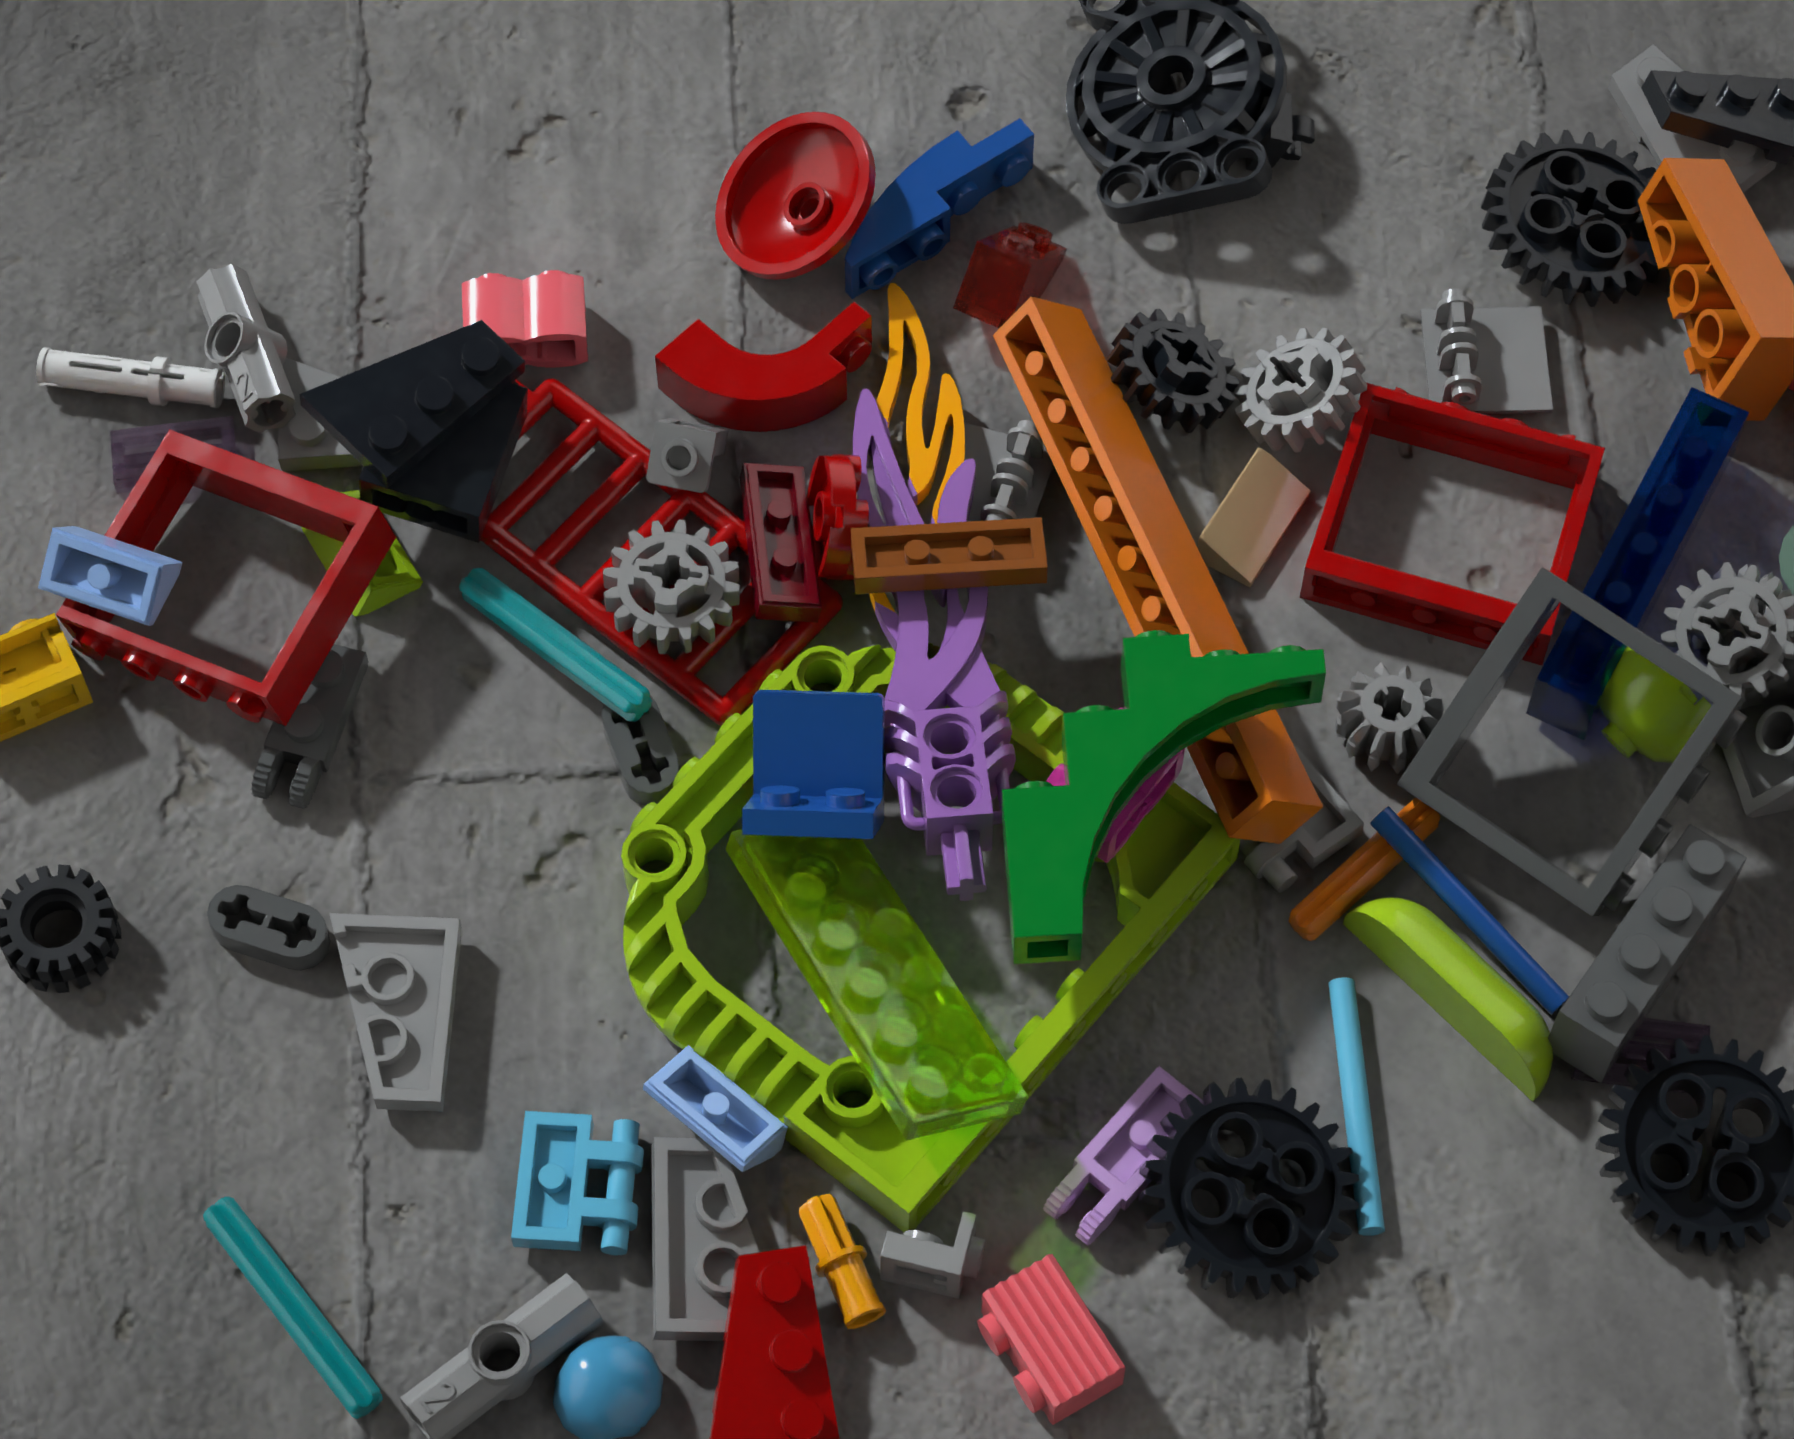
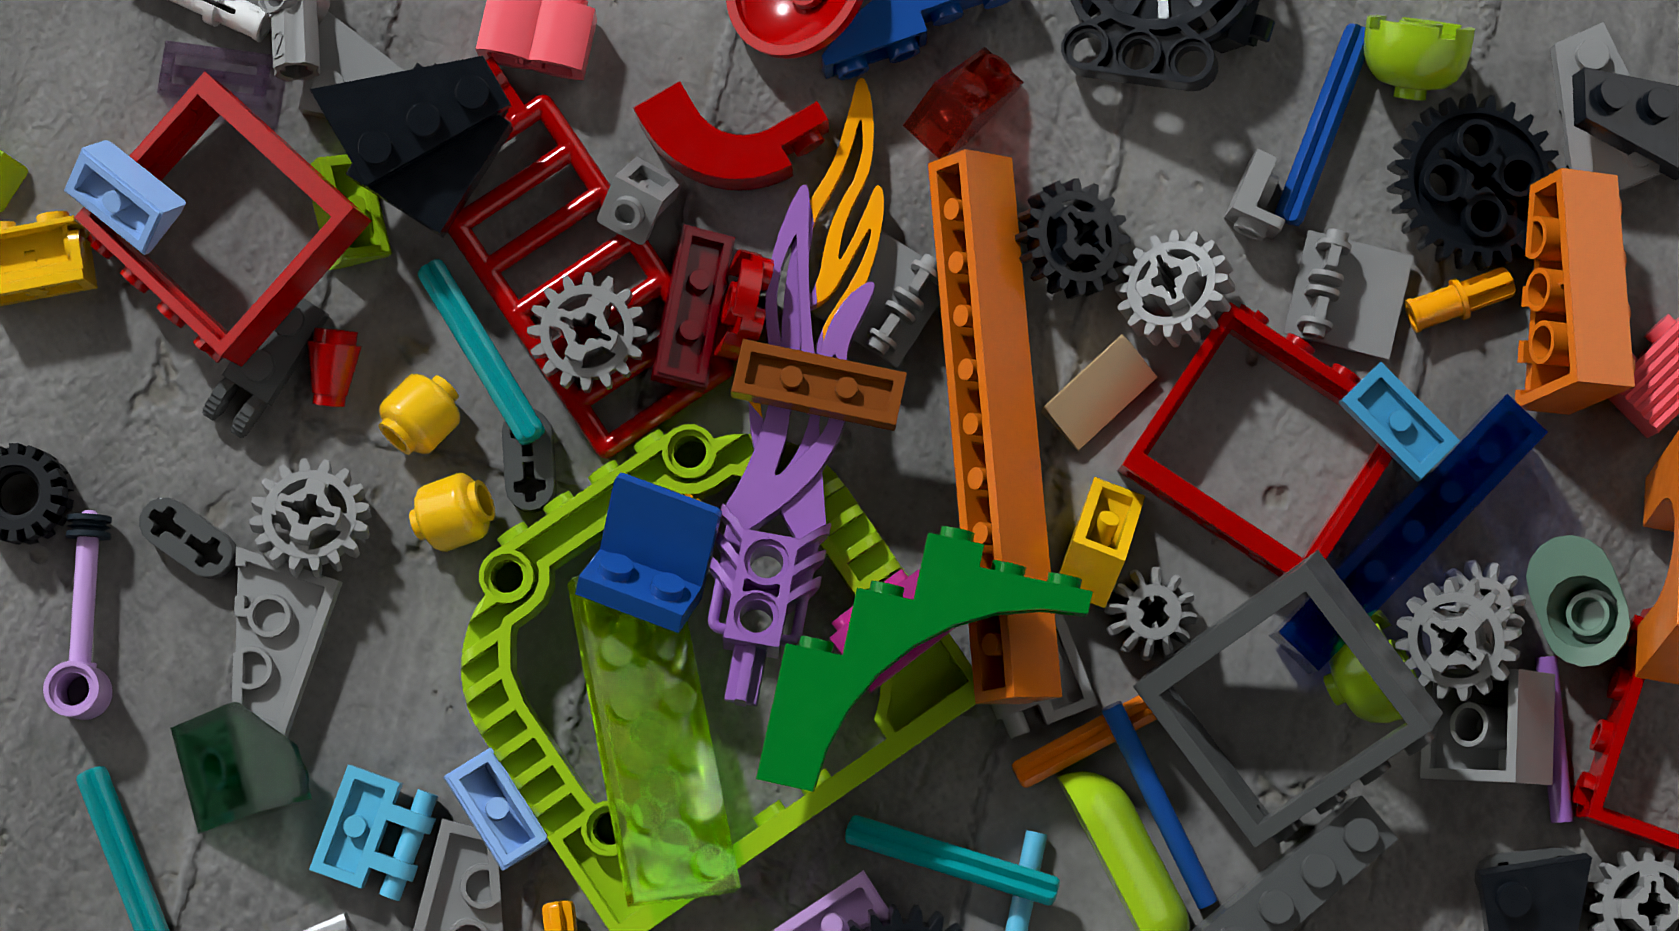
camera: 20 degrees right, 20 degrees up
none -> lavender piece [43,510,112,720]
none -> clear green slope [170,702,312,834]
none -> light grey gear [249,458,372,578]
none -> red cone [307,327,362,407]
none -> yellow head [378,374,460,455]
none -> yellow head [409,473,495,552]
none -> teal axle [845,815,1060,905]
none -> yellow slope [1059,477,1145,608]
none -> light grey bracket [1224,149,1285,241]
none -> blue axle [1274,23,1366,226]
none -> dark azure plate [1338,362,1460,481]
none -> lime cylinder [1364,15,1475,100]
none -> light orange axle [1404,267,1516,333]

